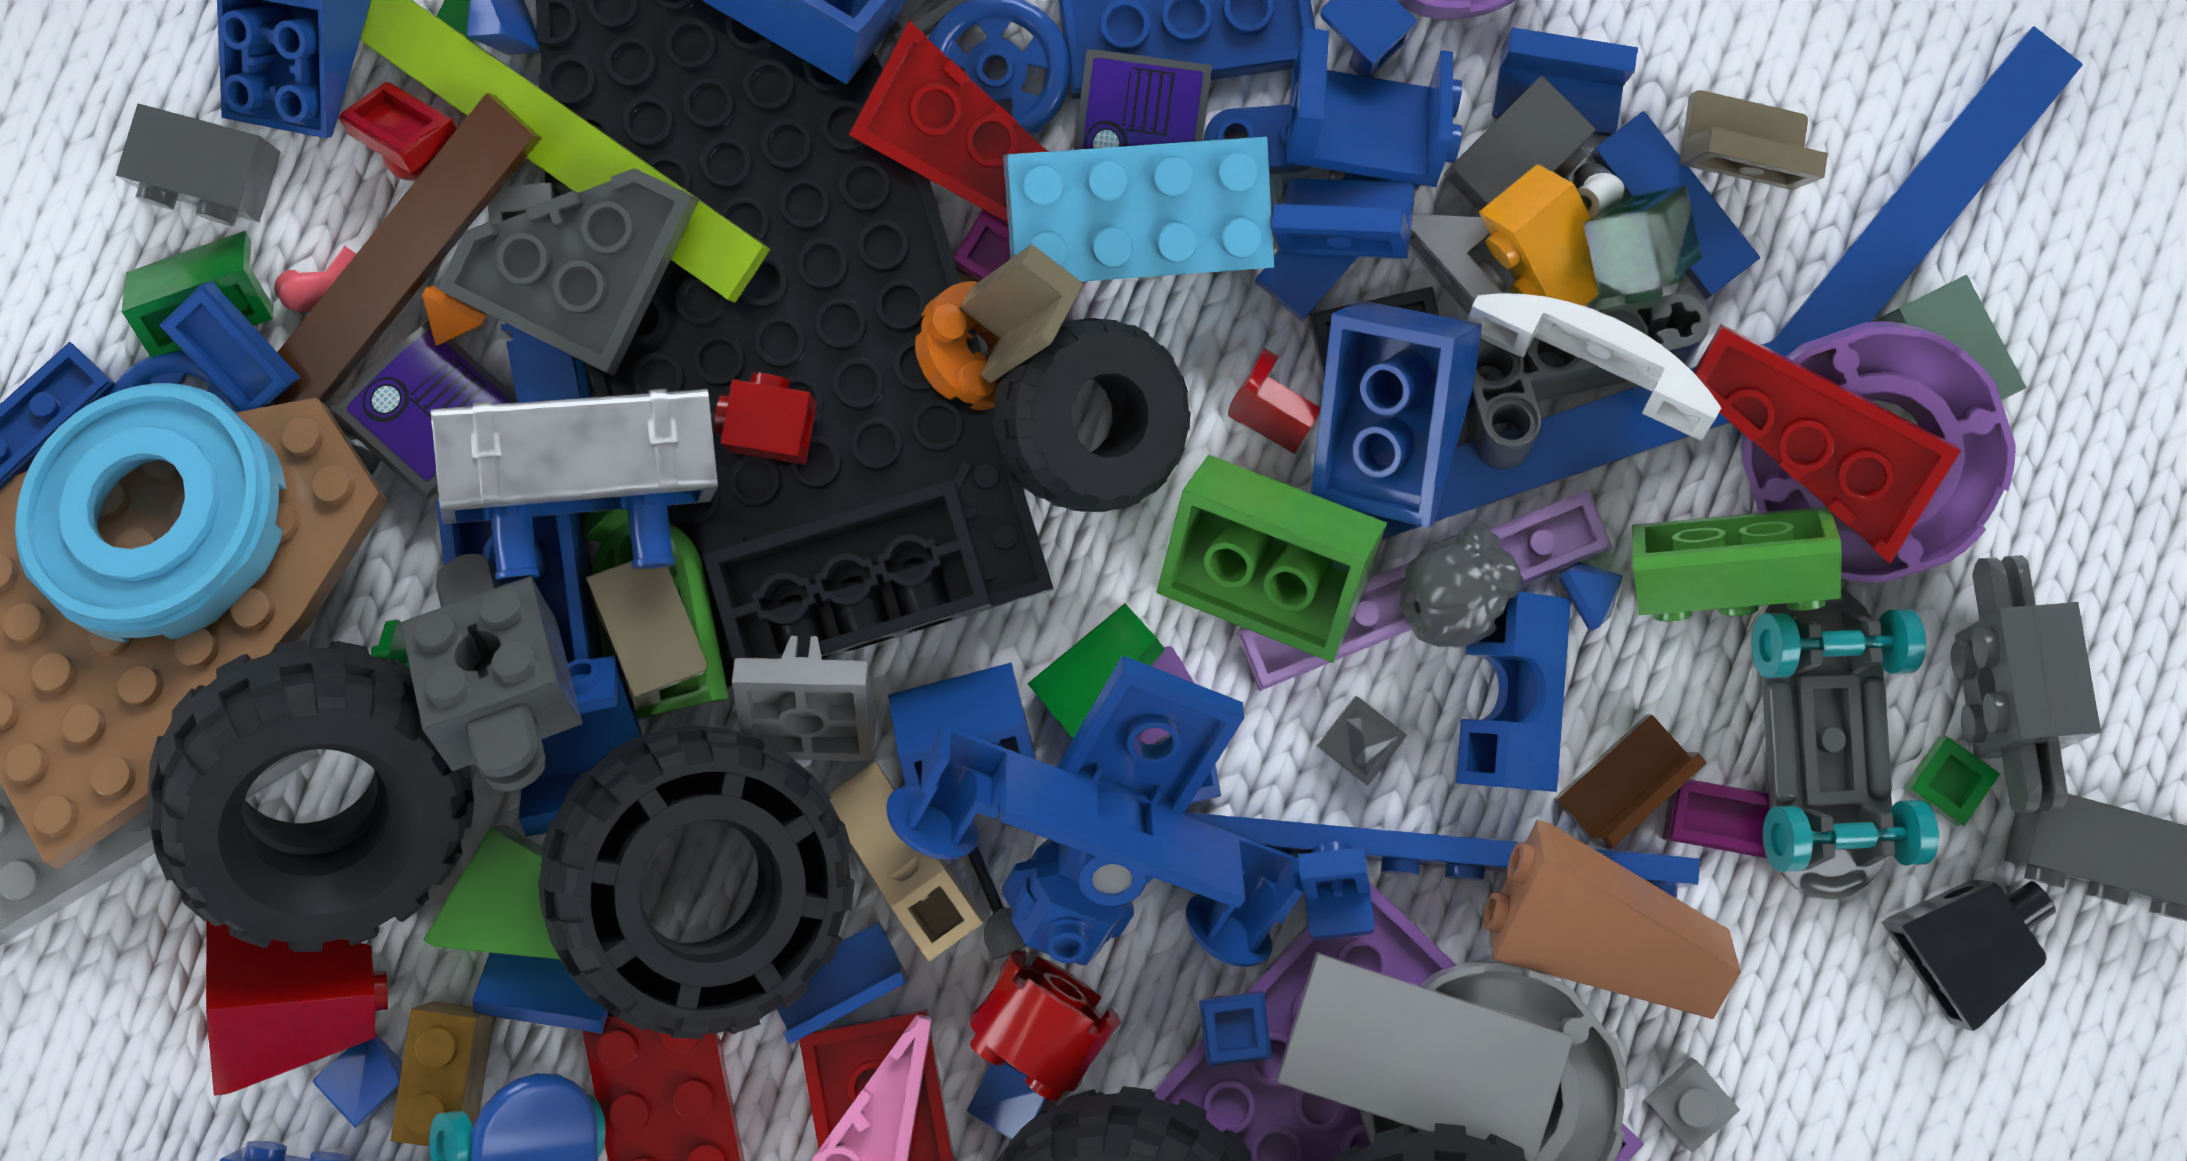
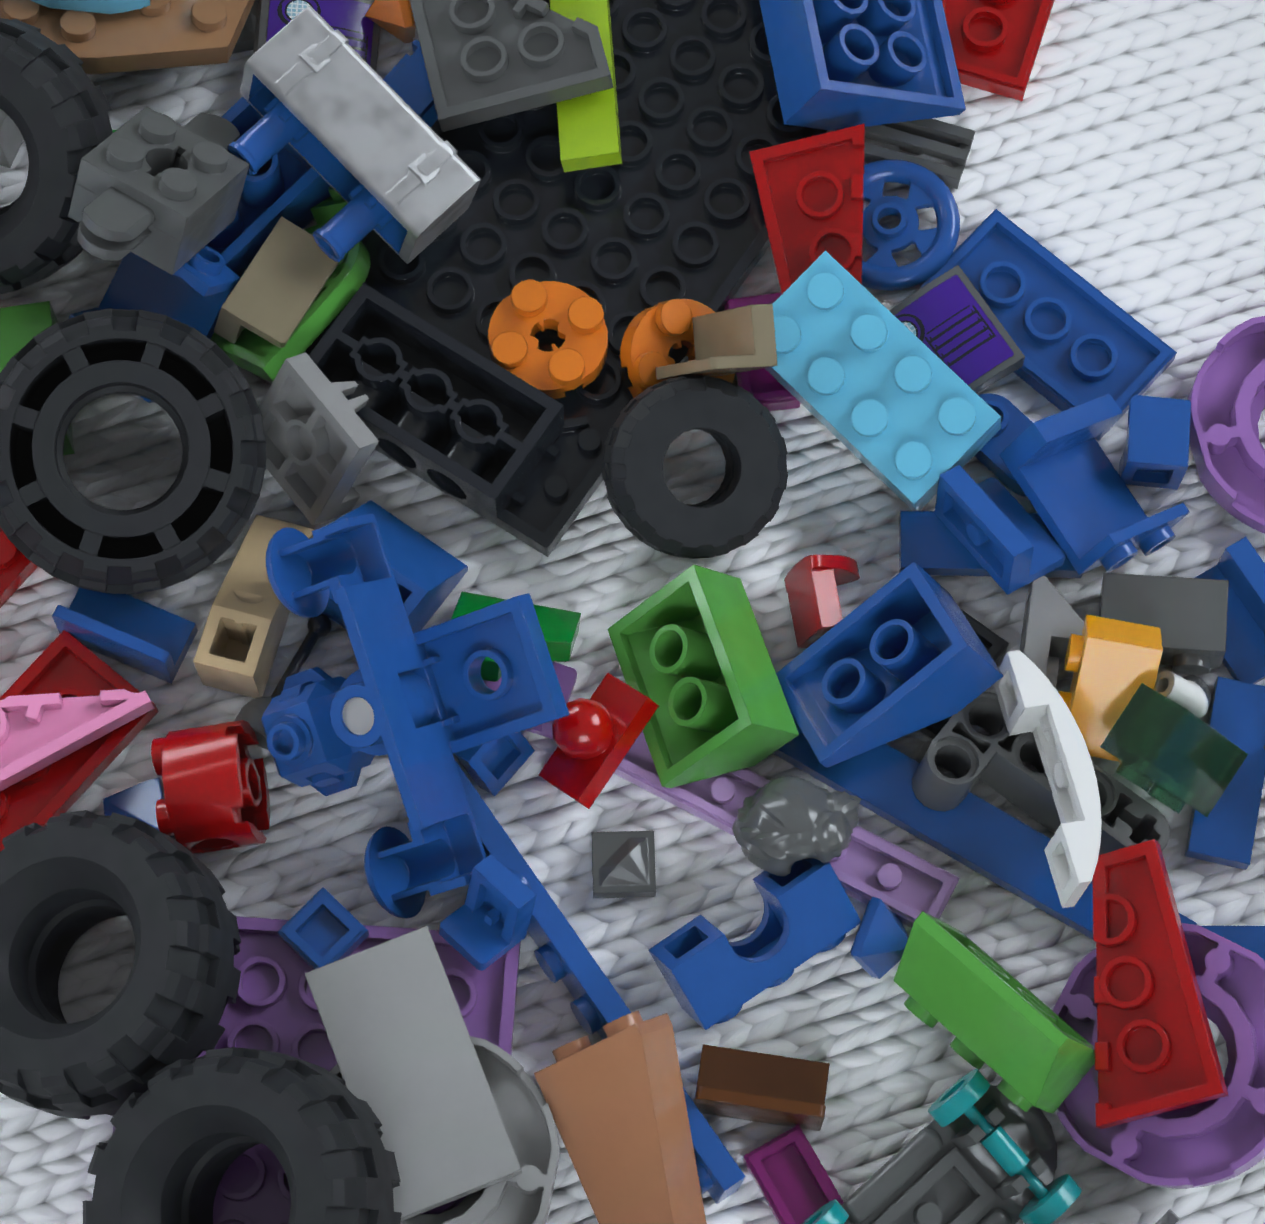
camera: 50 degrees right, 15 degrees down
red brick [714,373,817,465] -> none
none -> orange plate [488,279,608,399]
none -> red tile [538,673,659,809]

